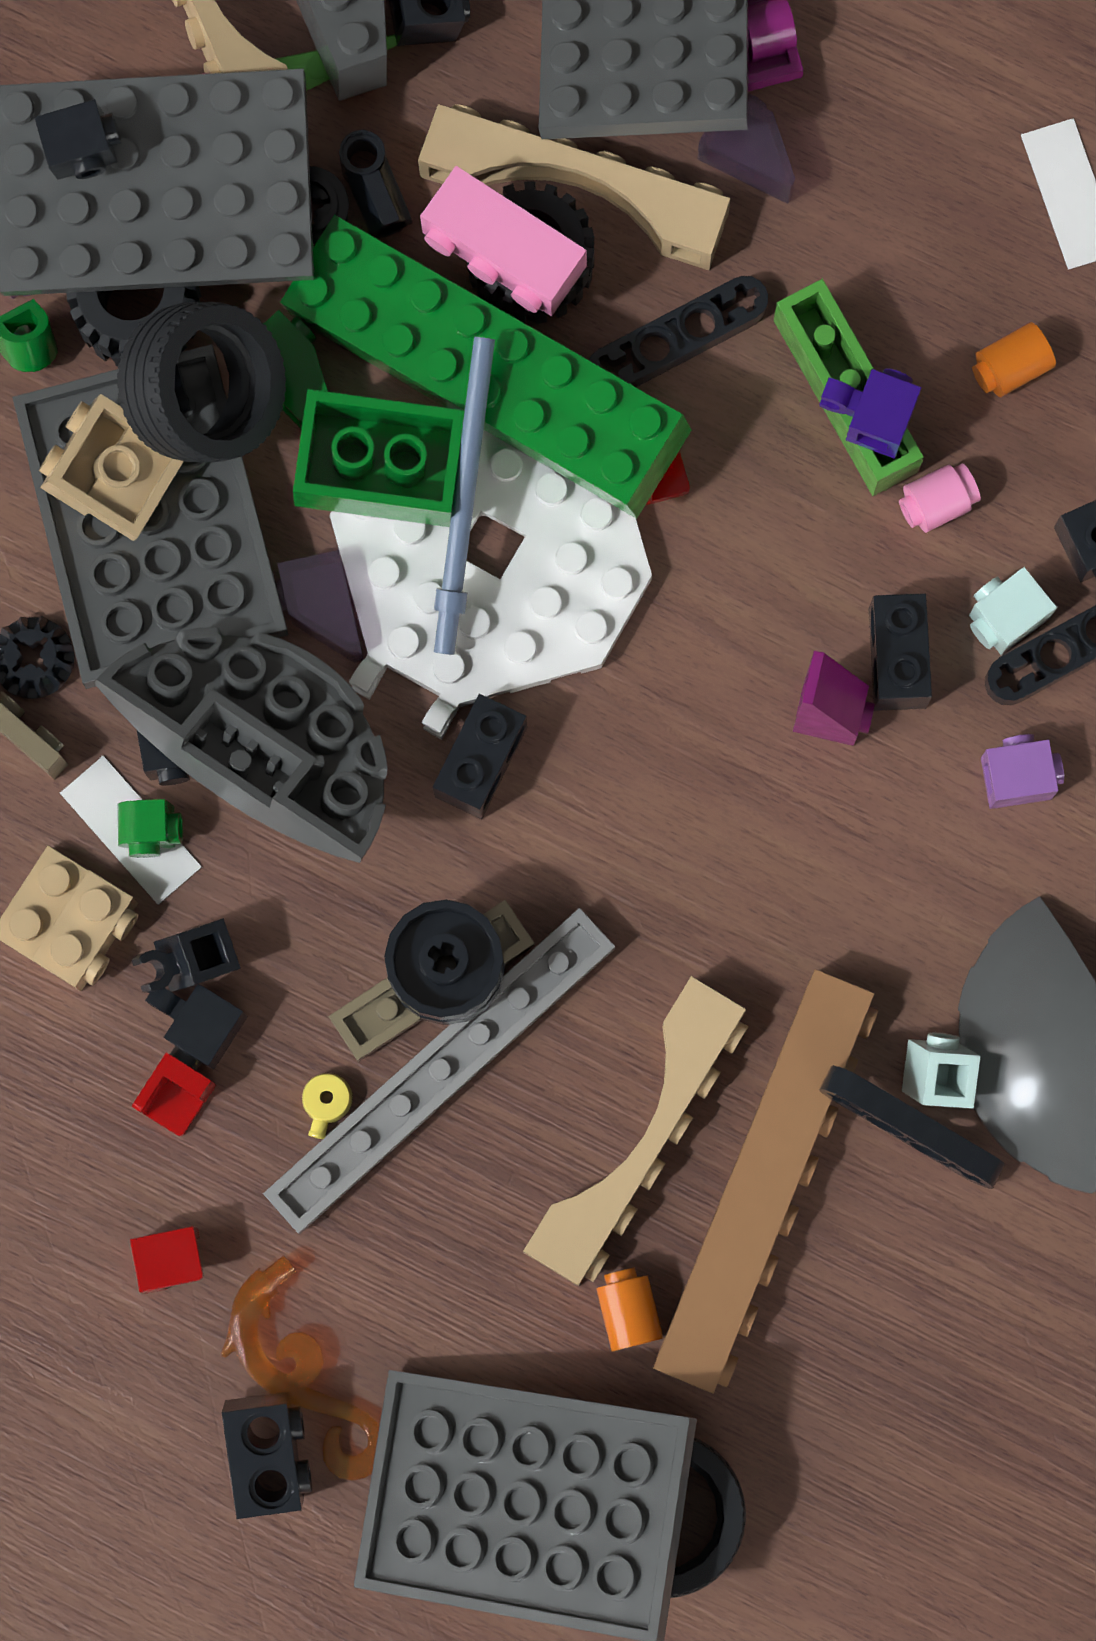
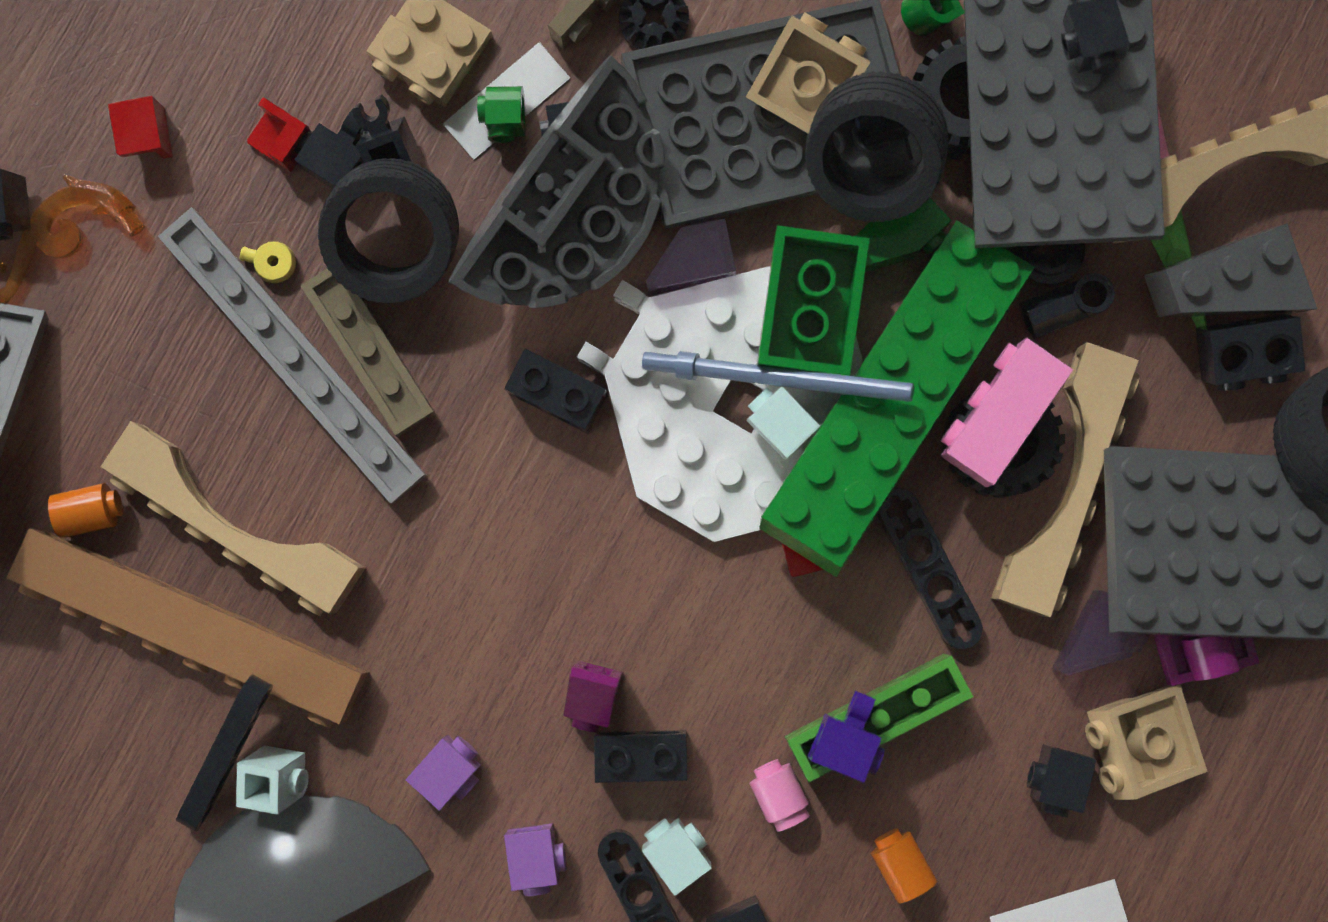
camera: 90 degrees right, 5 degrees up
black wheel [384,899,505,1025] -> none
none -> black tyre [318,158,459,304]
none -> medium lavender brick [406,735,481,811]
none -> light aqua brick [746,386,820,459]
none -> black brick [1027,744,1097,818]
none -> tan plate [1085,684,1207,800]

